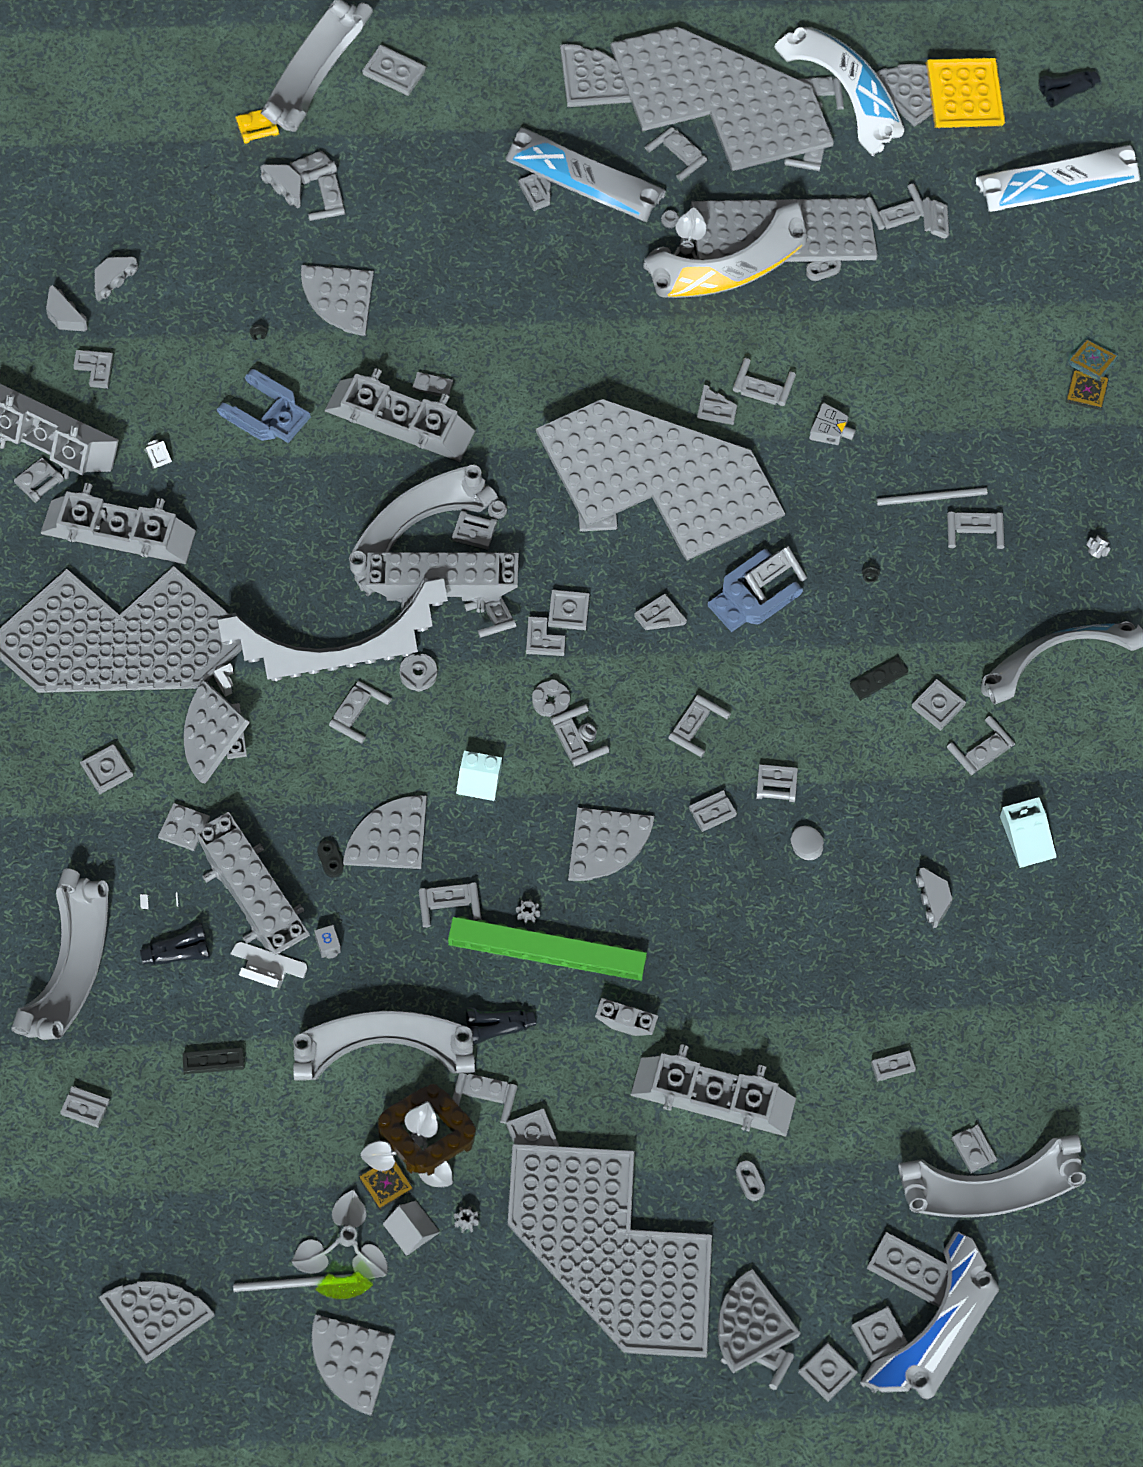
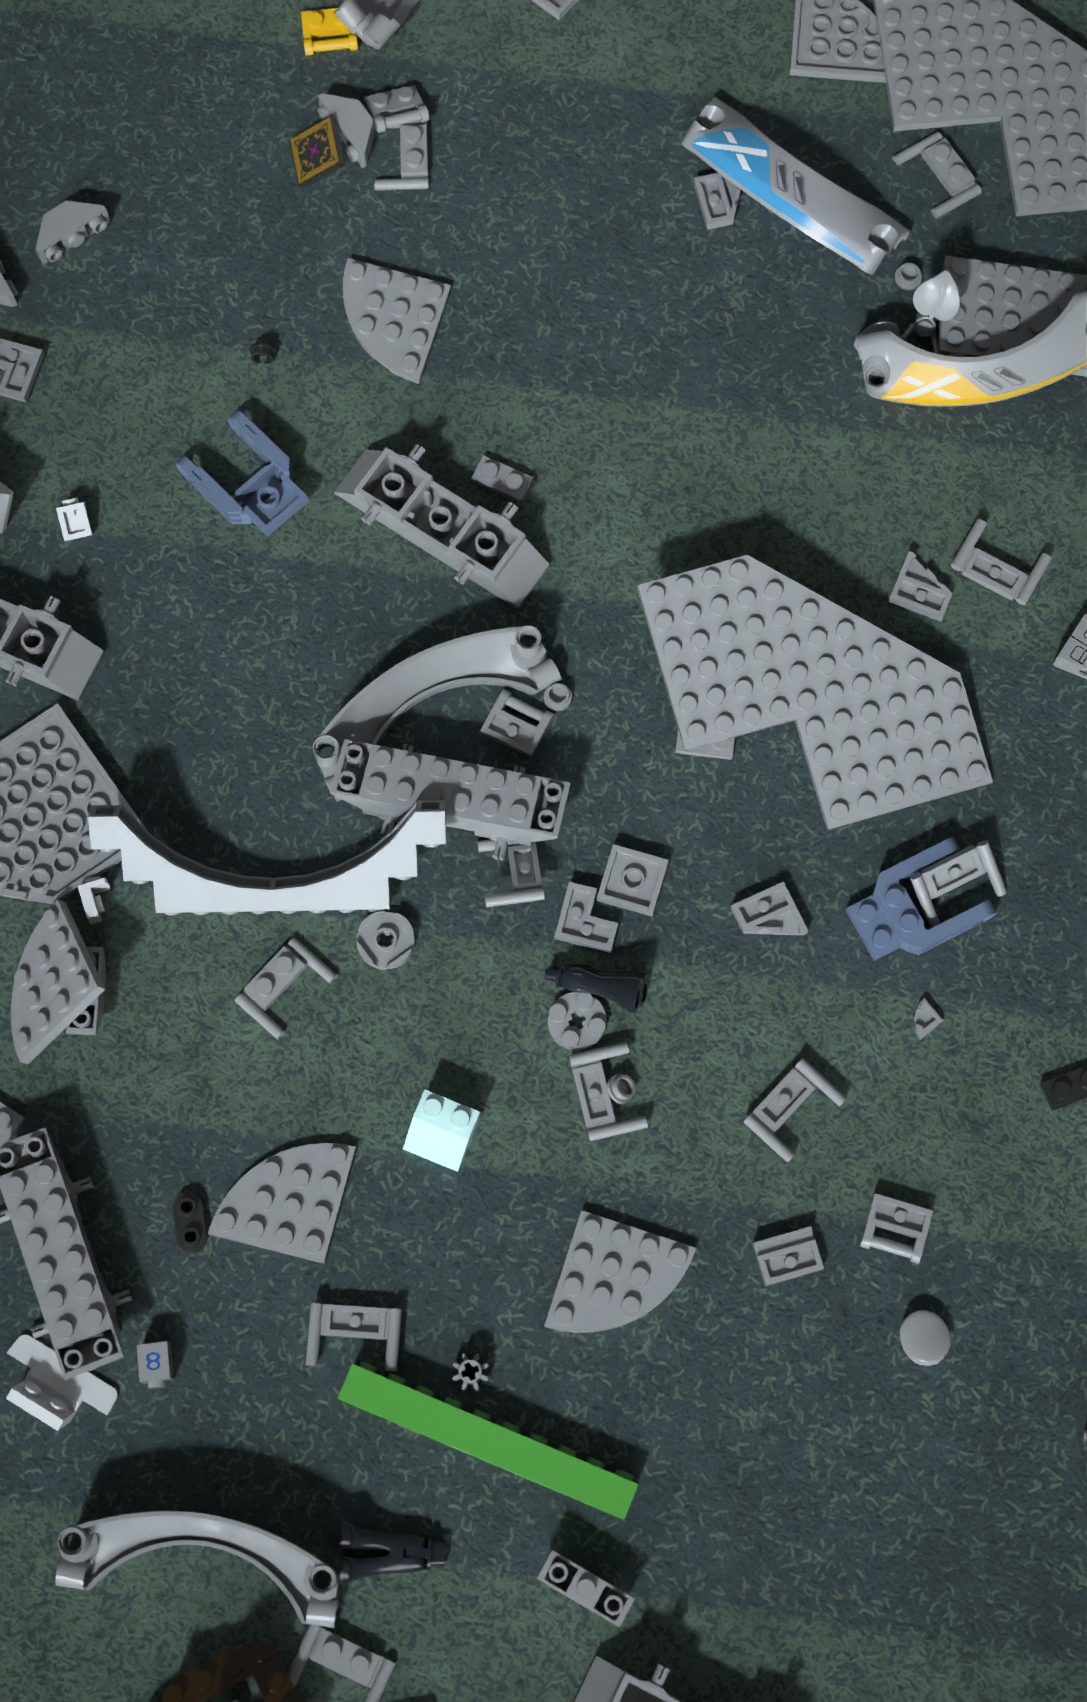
camera: 15 degrees right, 10 degrees up
none -> clear smoke tile [289,115,346,188]
none -> black piece [544,964,649,1013]
none -> light grey tile [914,998,944,1040]

